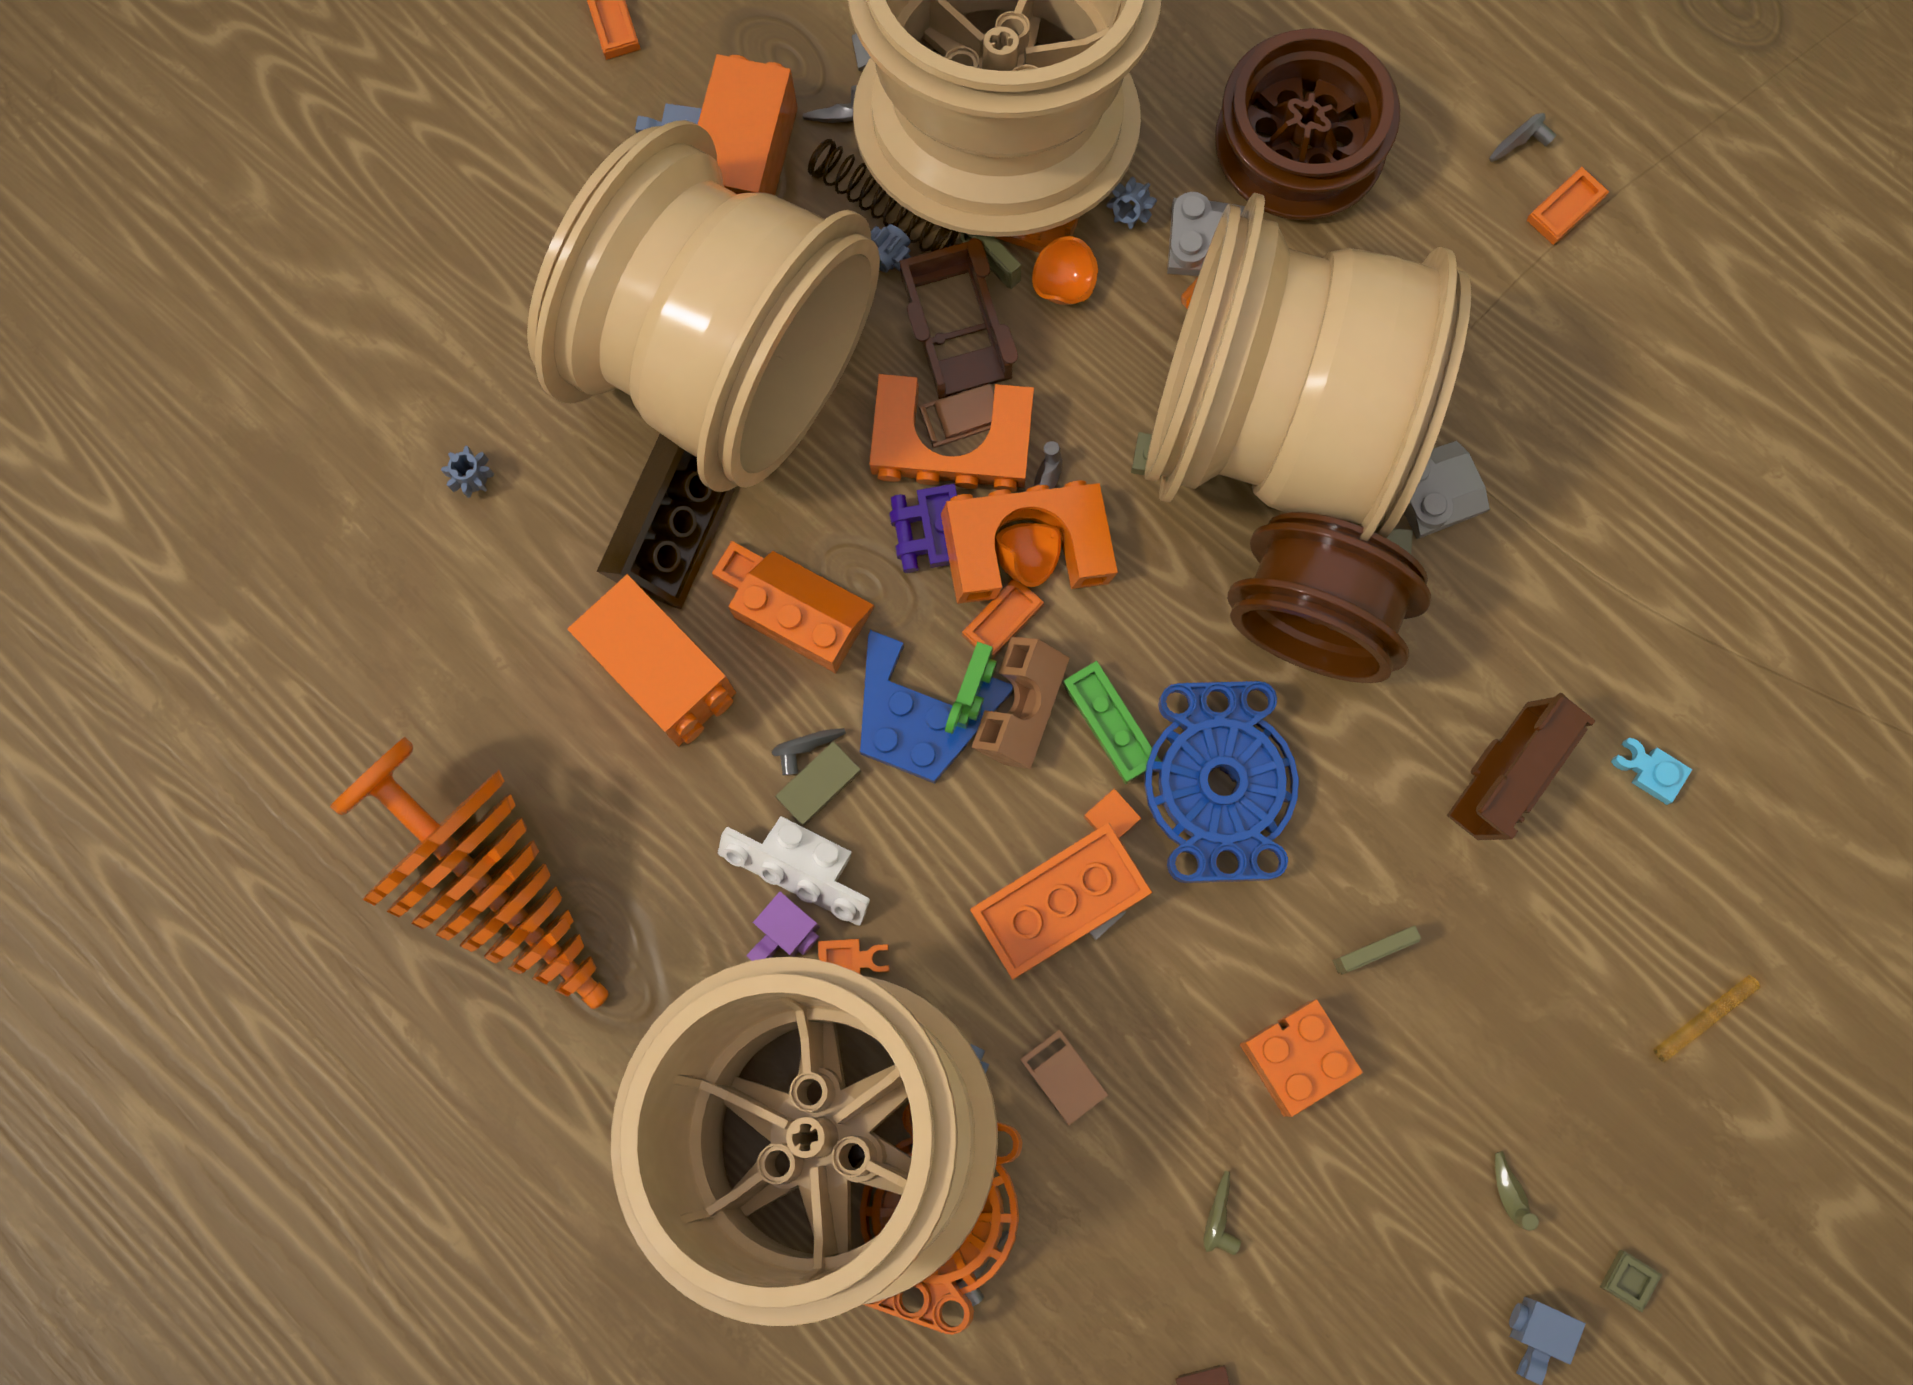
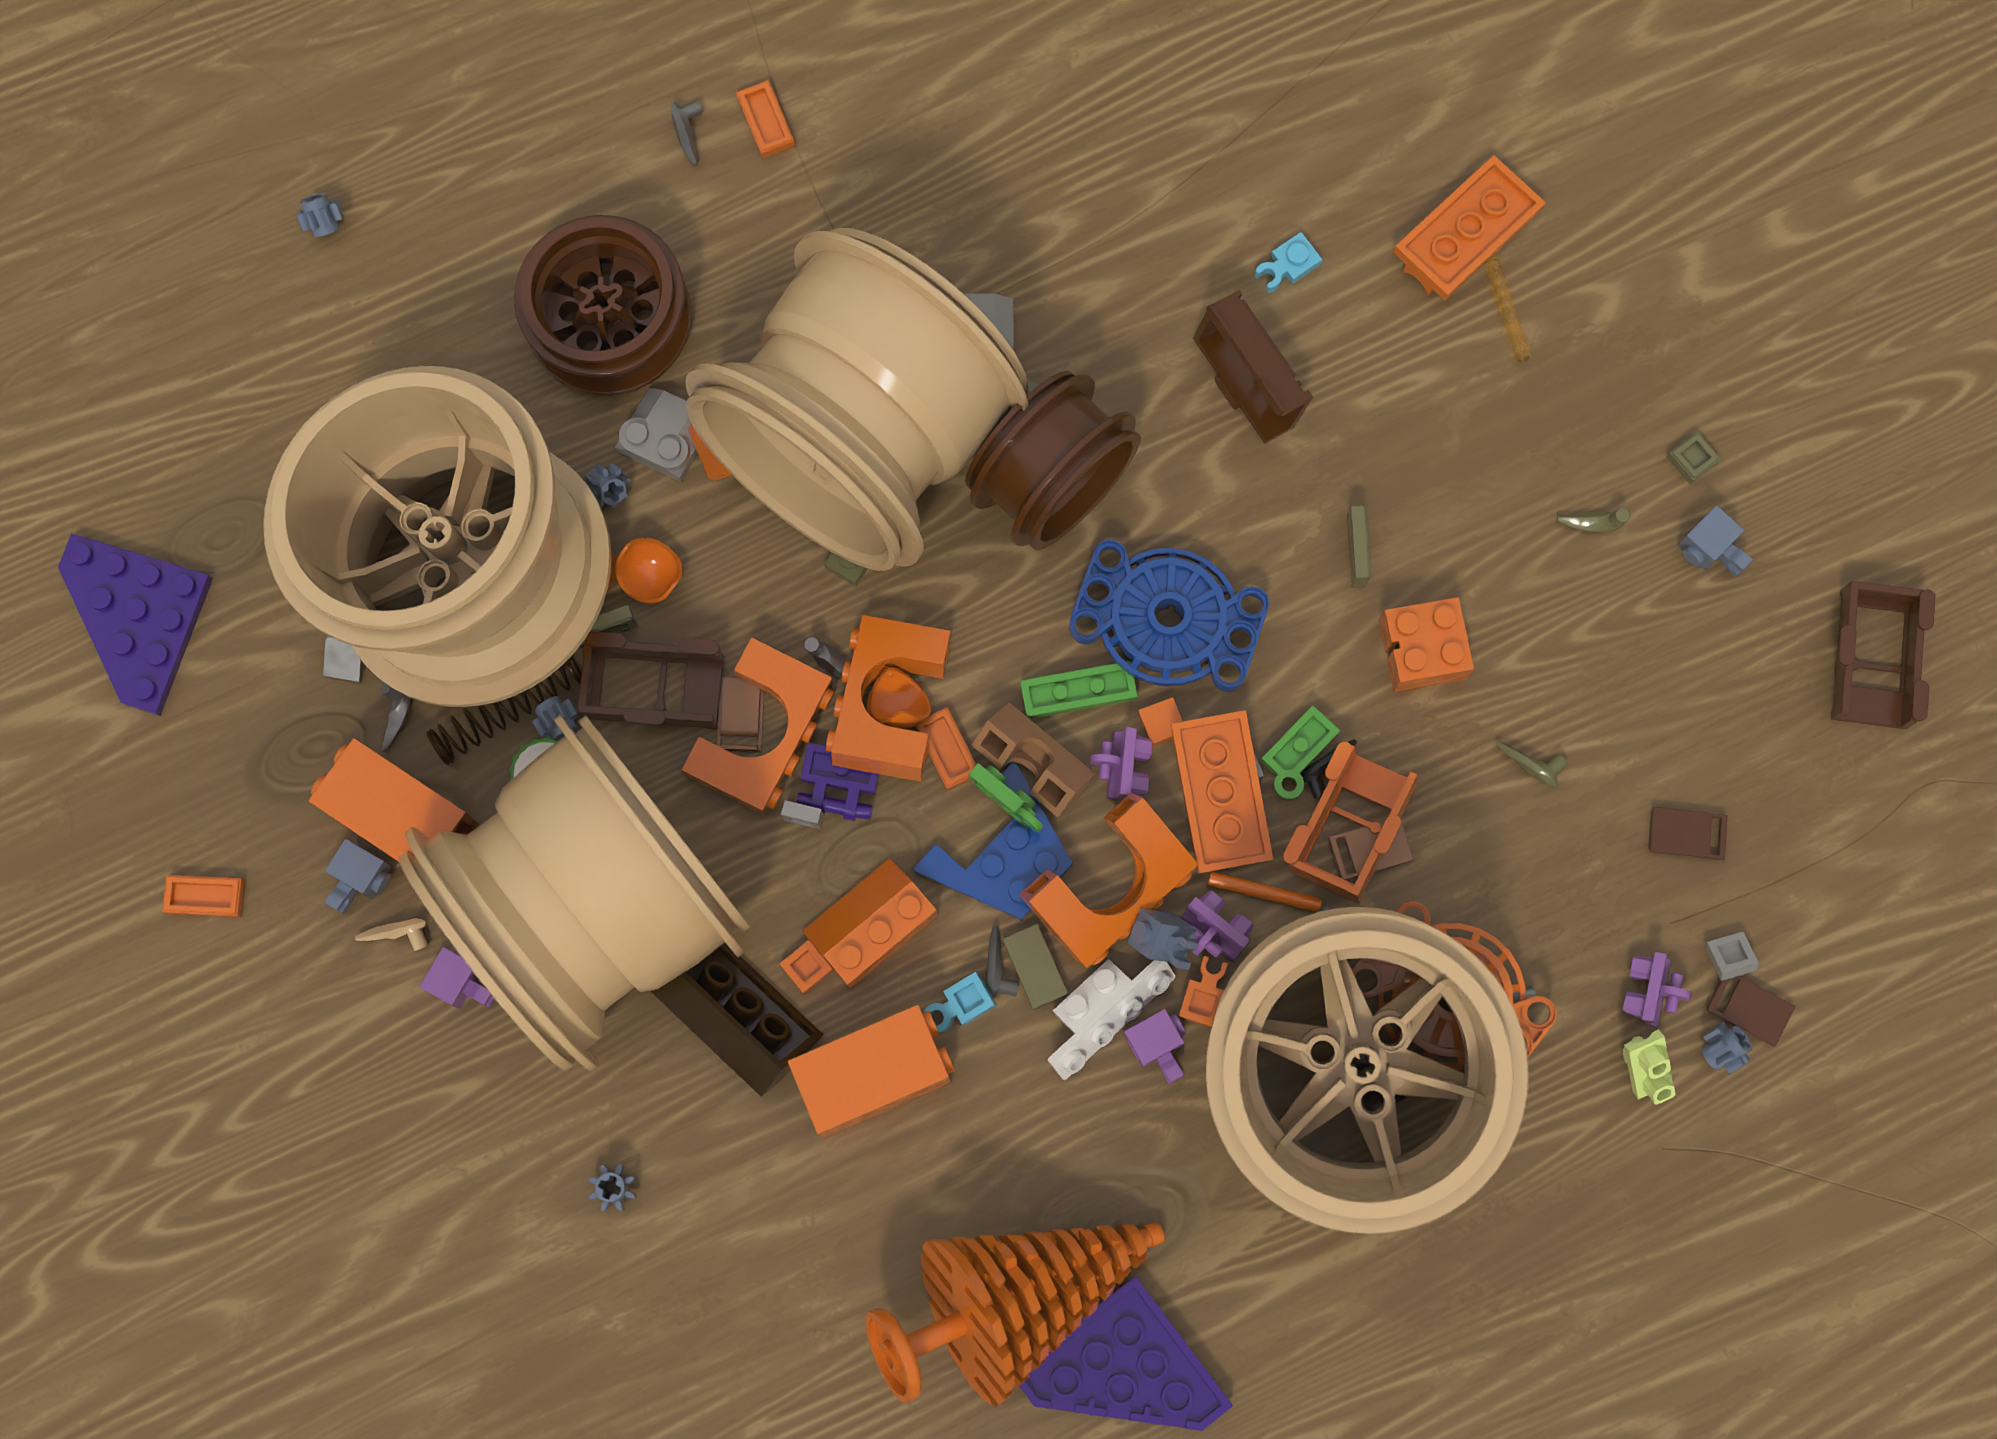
camera: 70 degrees left, 0 degrees up
none -> light grey tile [781,800,824,830]
none -> medium azure plate [924,972,998,1033]
none -> orange arch [1019,793,1199,968]
none -> dark purple plate [1020,1276,1233,1431]
none -> medium lavender hips [1089,727,1153,800]
none -> sand blue brick [1128,908,1199,970]
none -> medium lavender hips [1181,891,1253,962]
none -> orange bar [1208,871,1322,912]
none -> bright green hinge [1260,705,1340,800]
none -> orange piece [1283,742,1418,904]
none -> black bar [1300,739,1357,799]
none -> orange piece [1393,155,1546,301]

